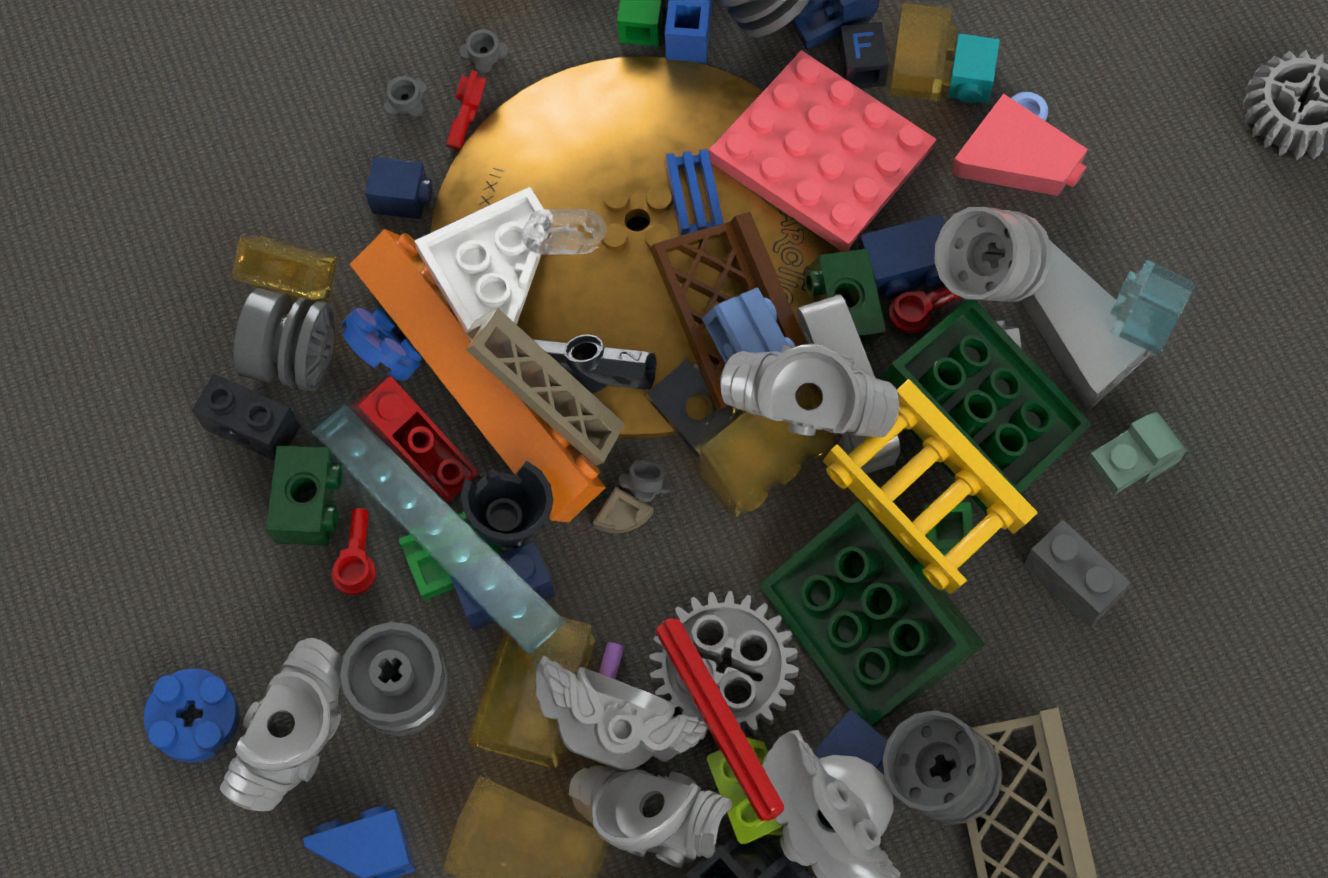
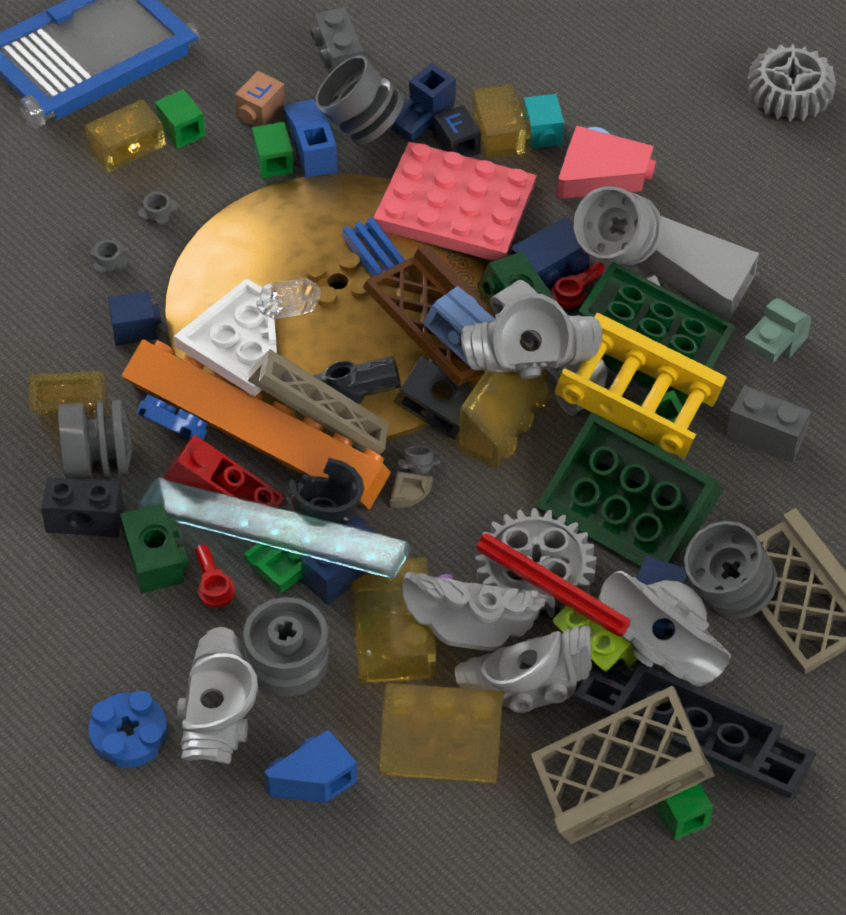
camera: 25 degrees left, 15 degrees down
red plate [446,70,487,151] -> none
clear light blue brick [1110,259,1197,356] -> none

